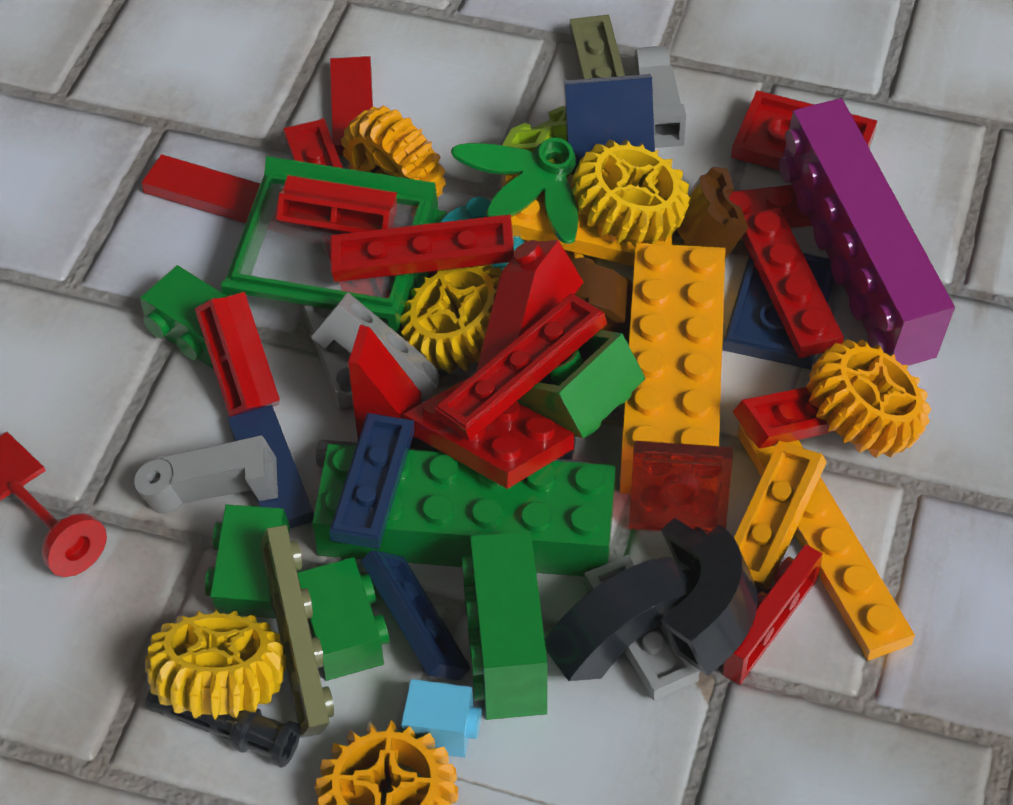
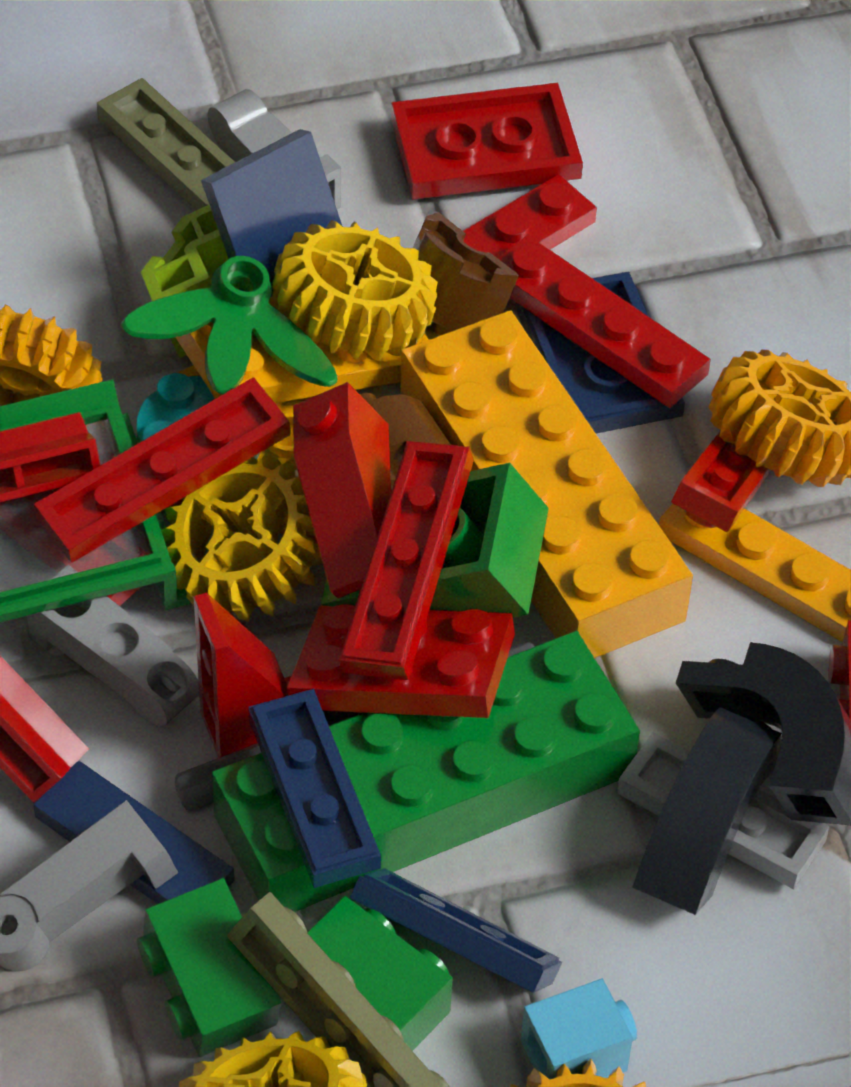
camera: 35 degrees left, 0 degrees up
light grey leg [310,292,440,403] -> none
green brick [462,530,548,720] -> none
clear red plate [629,441,733,534] -> none
light orange plate [734,440,827,591] -> none
magenta brick [779,98,955,366] -> none

